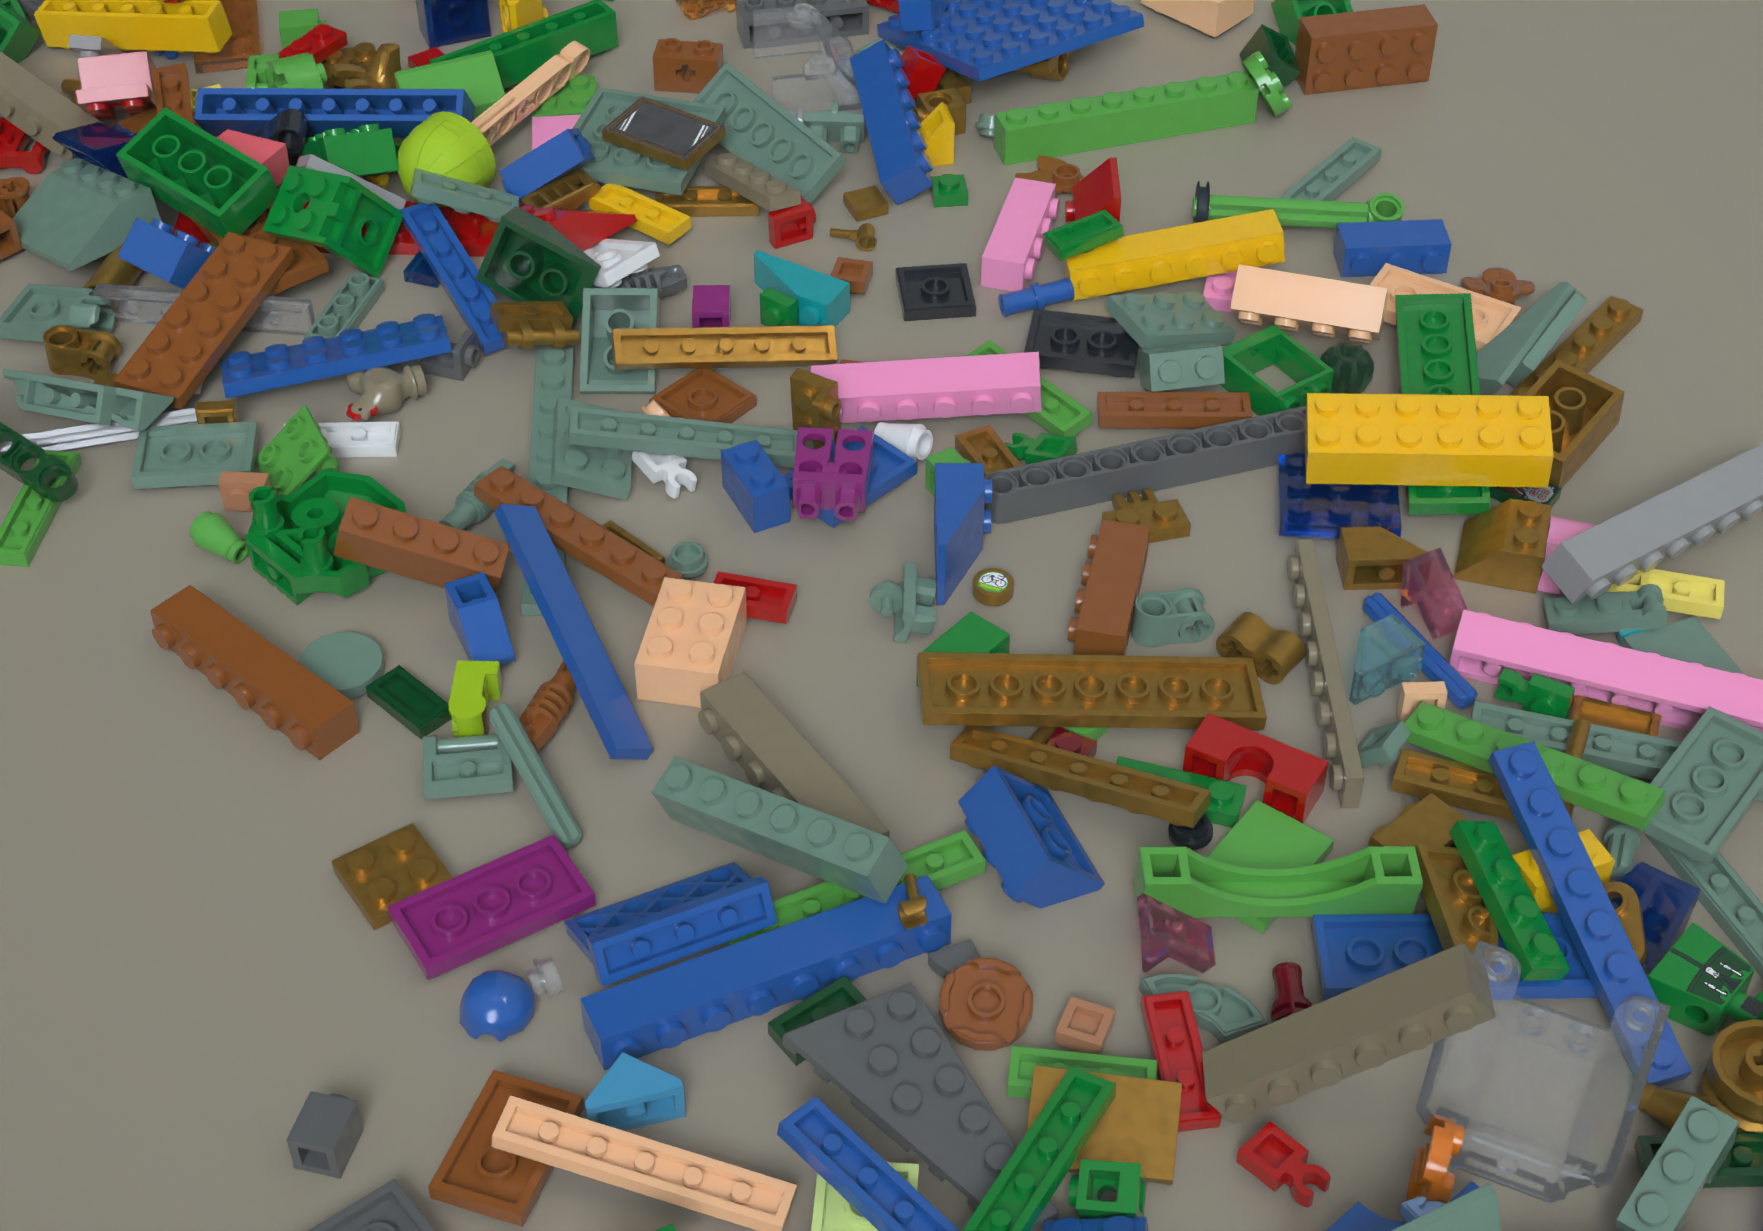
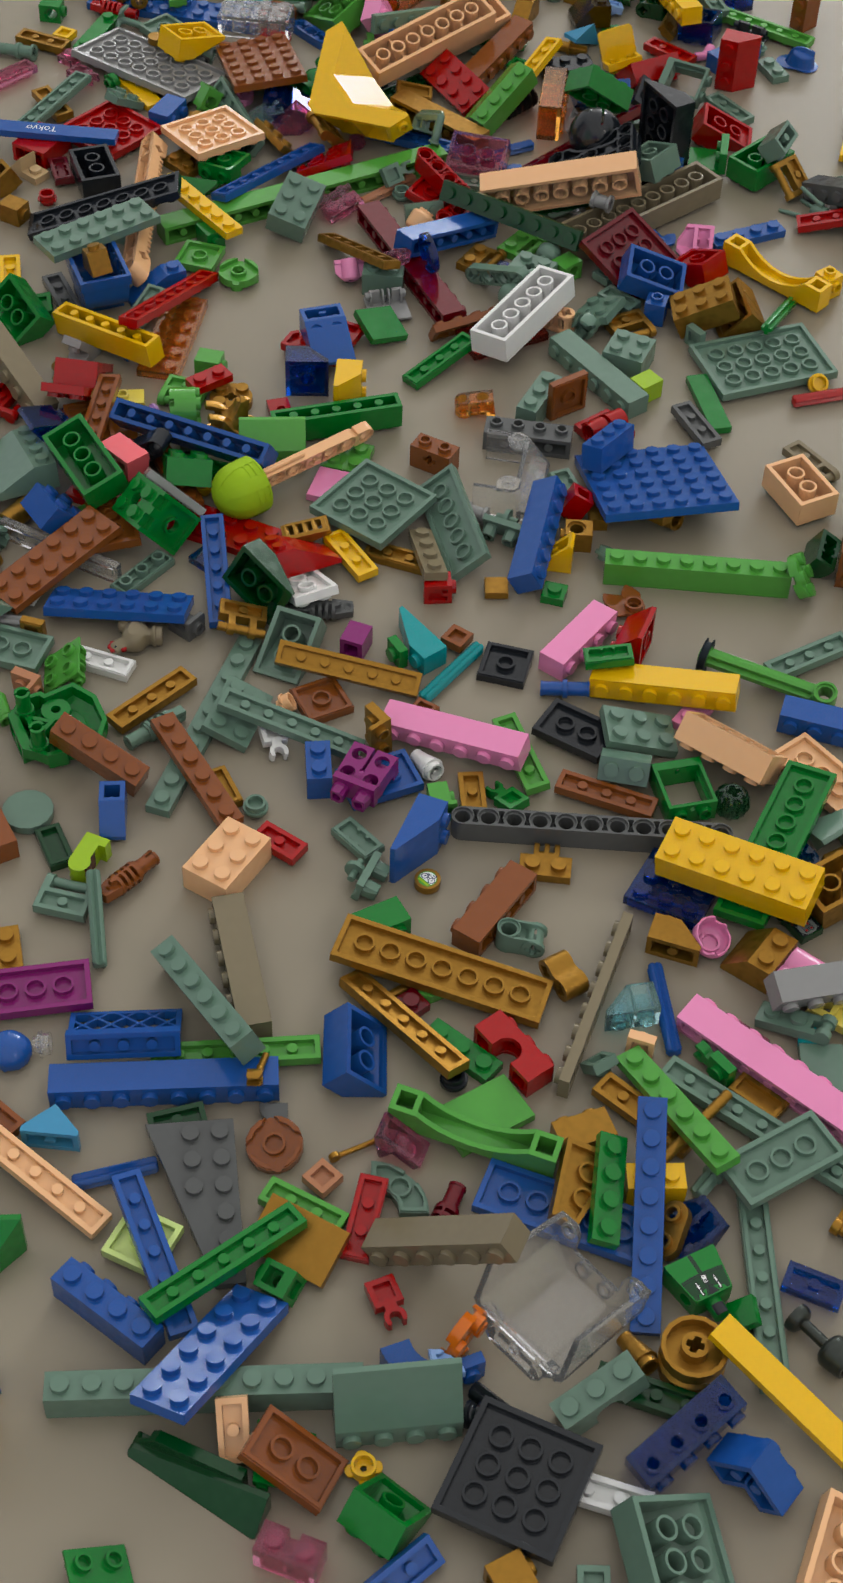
camera: 20 degrees right, 5 degrees up
sand green plate [410,168,519,223] -> none
blue tile [495,504,654,760] -> none
blue brick [499,128,595,201] -> none
tile [602,96,726,171] -> none
pearl gold hand [830,223,877,252] -> none
clear pink slope [1400,547,1469,640] -> none
none -> blue axle [71,1156,159,1190]
none -> pearl gold plate [106,666,197,735]
none -> pearl gold hinge [328,1134,385,1163]
none -> sand green plate [331,816,385,864]
none -> teal axle [418,641,484,702]
none -> bright pink hair [692,915,731,959]

